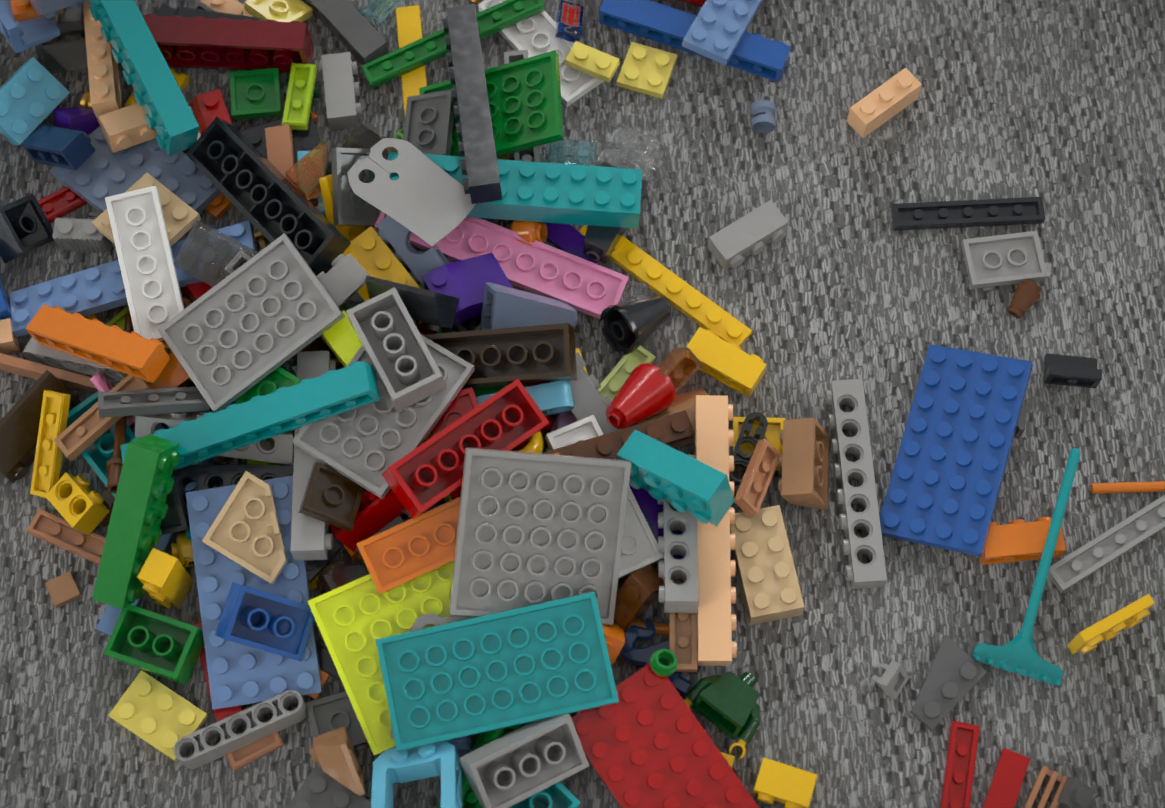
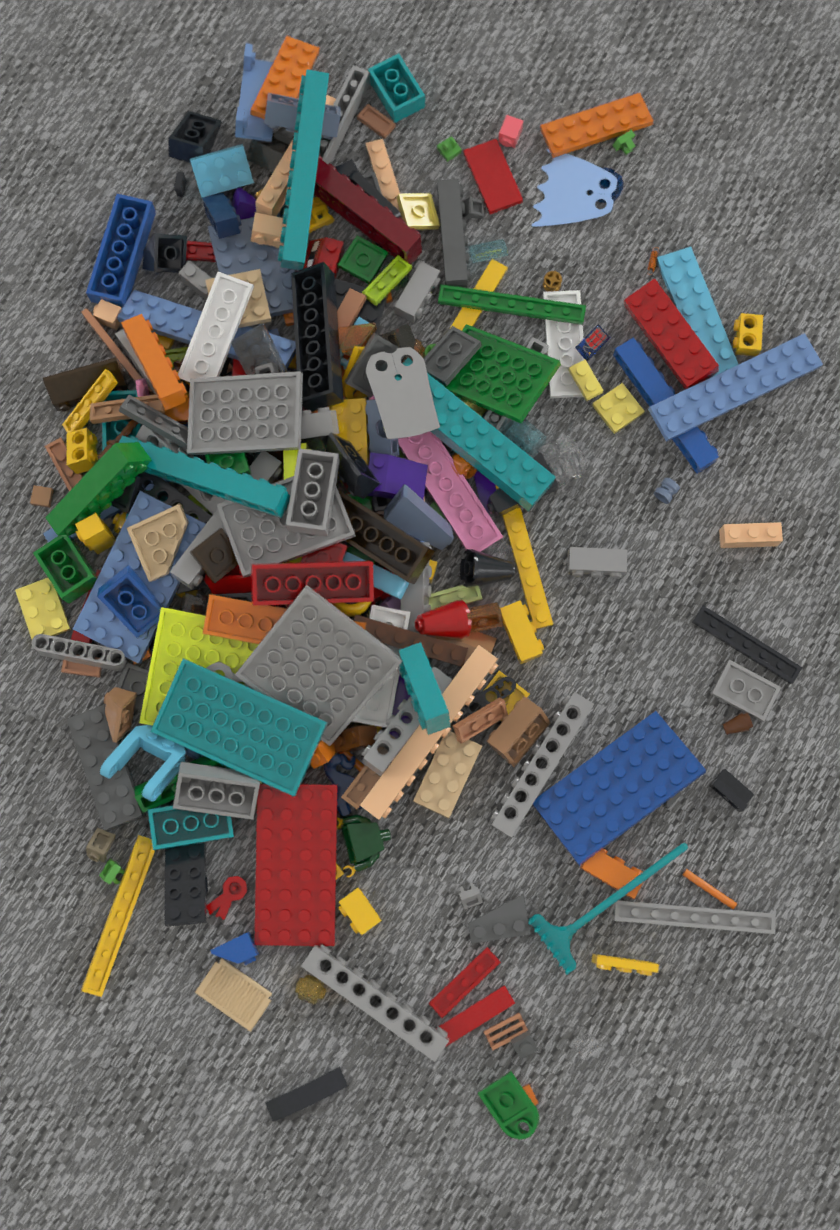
camera: 35 degrees right, 10 degrees up
black brick [442,4,503,204] -> none
green plate [649,649,677,676] -> none

